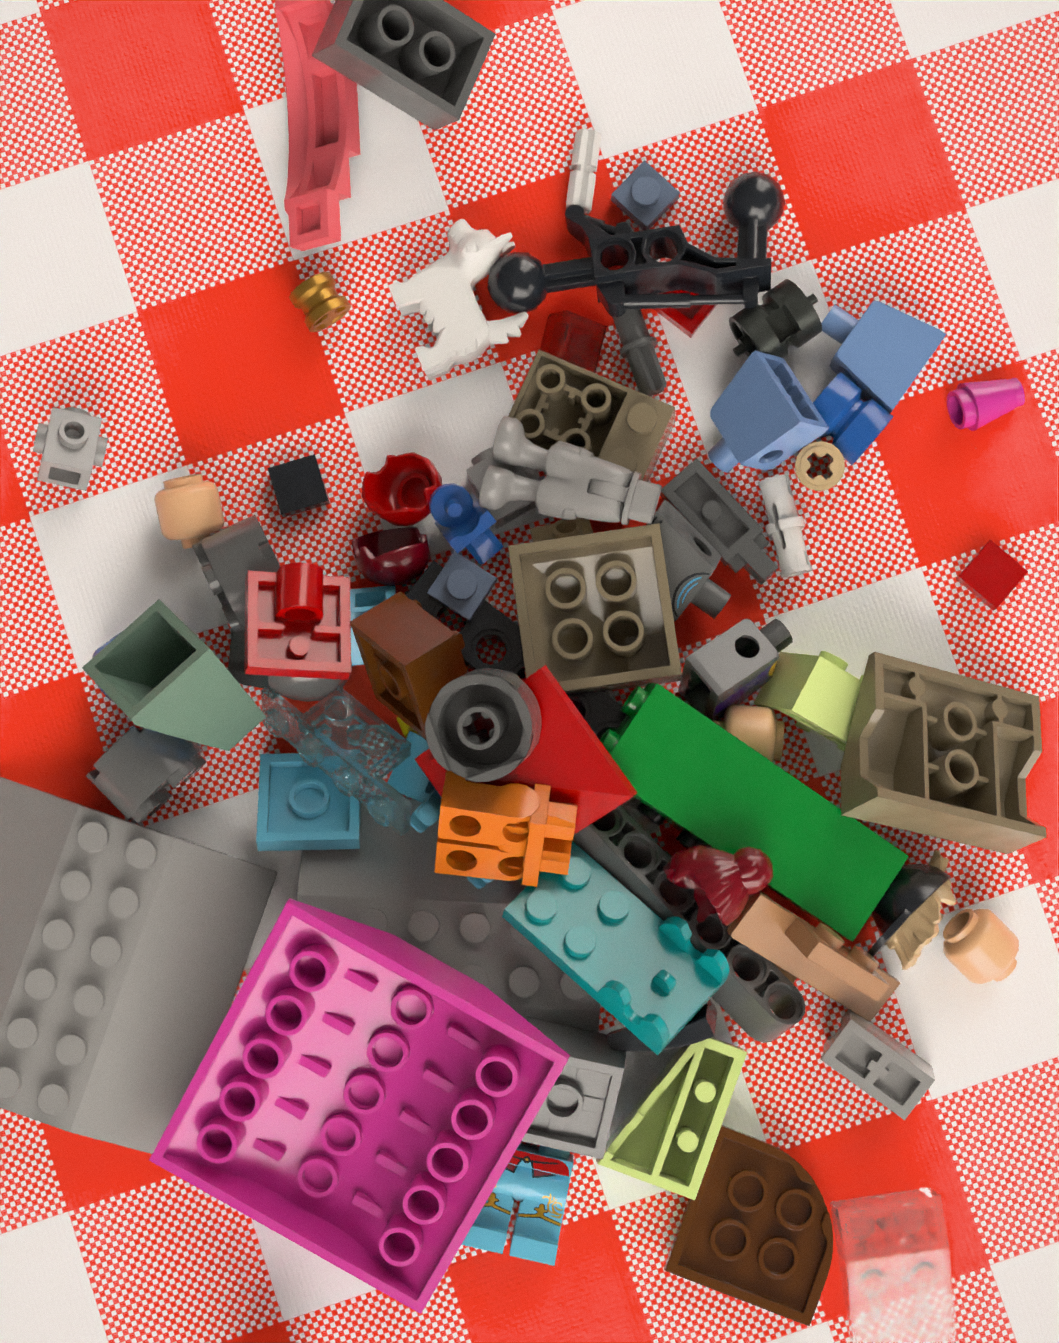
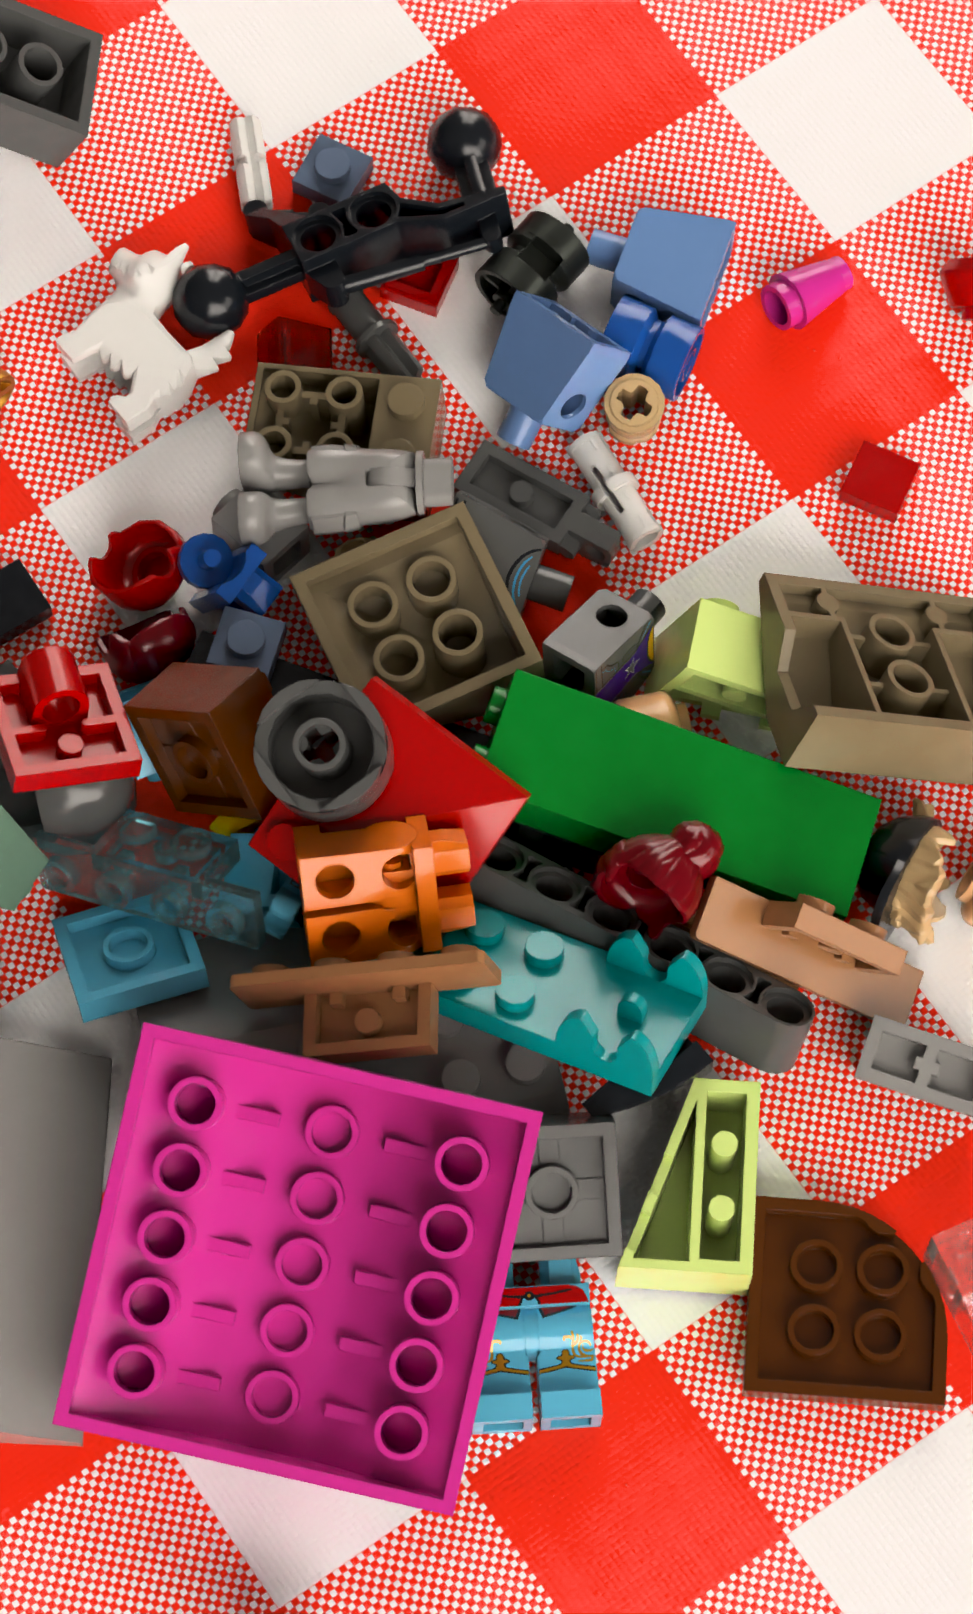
camera: 20 degrees left, 15 degrees down
none -> medium nougat bracket [230,944,501,1064]

